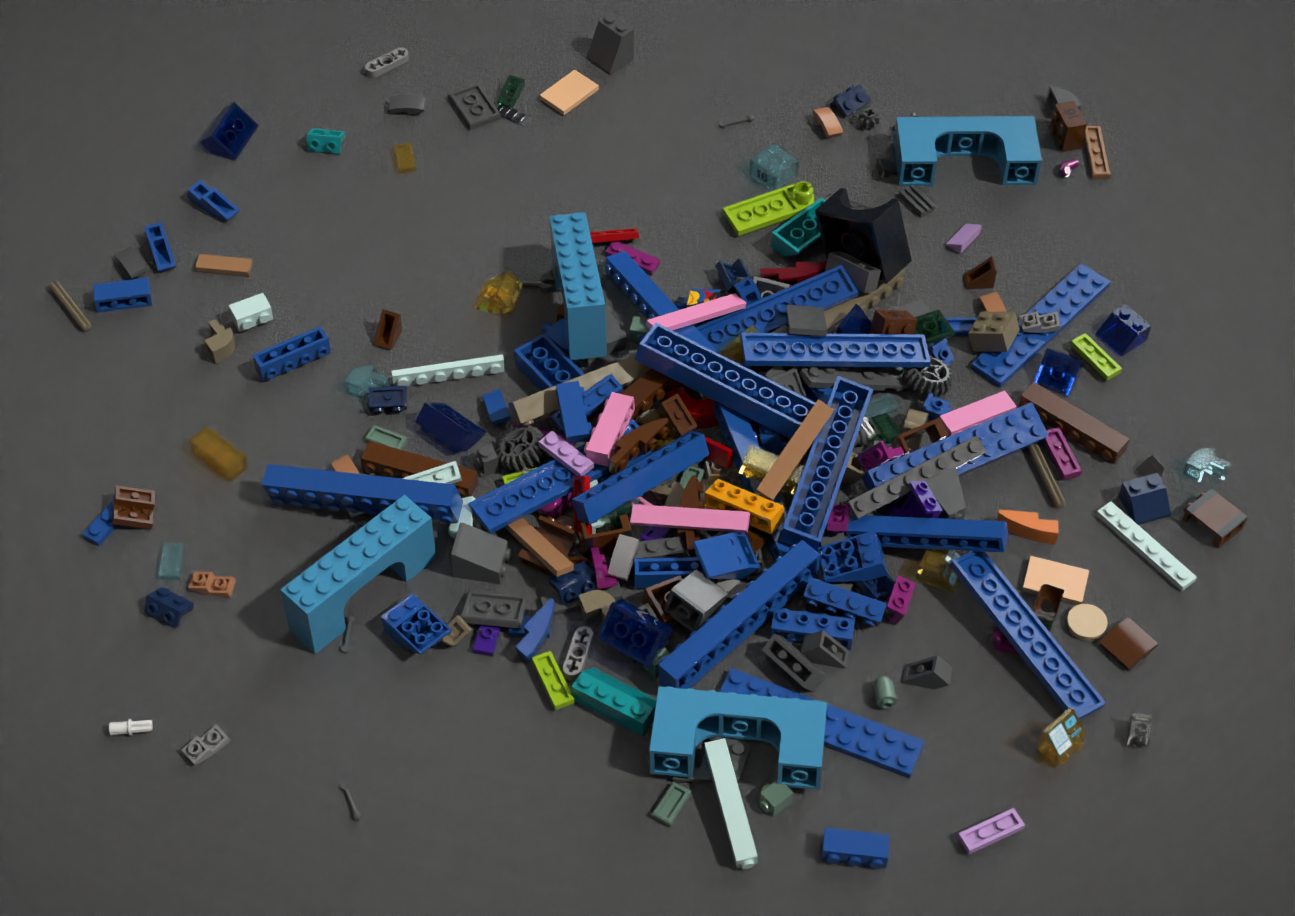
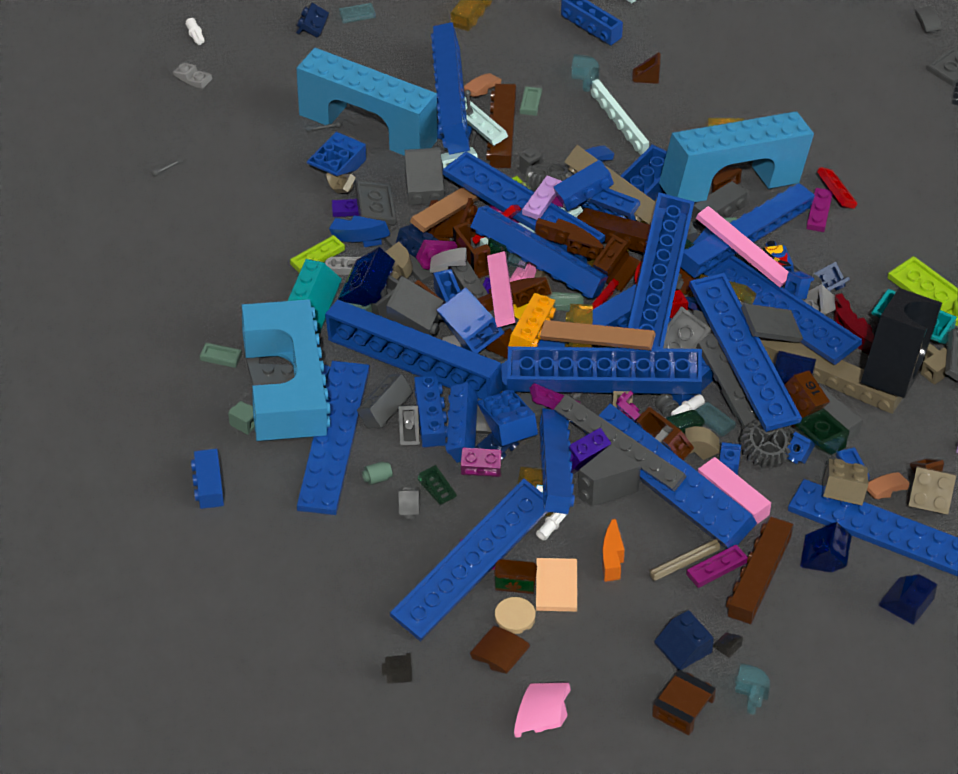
camera: 75 degrees right, 5 degrees down
nougat slope [189,572,236,598] -> none
dark blue bracket [368,386,408,413] -> none
clear yellow tile [394,142,417,173] -> none
clear blue slope [415,402,487,453] -> none
bright pink brick [584,392,635,467] -> none
light aqua brick [704,738,758,869] -> none
dark grey brick [825,251,881,294] -> none
lavender plate [958,808,1025,854] -> none
light grey slope [1020,311,1061,333] -> none
clear yellow slope [1036,707,1086,768] -> none
lime plate [1070,333,1122,381] -> none
light aqua plate [1096,502,1197,591] -> none
none -> clear green slope [418,465,457,505]
none -> bright pink slope [514,683,571,737]
none -> dark tan brick [909,466,957,514]

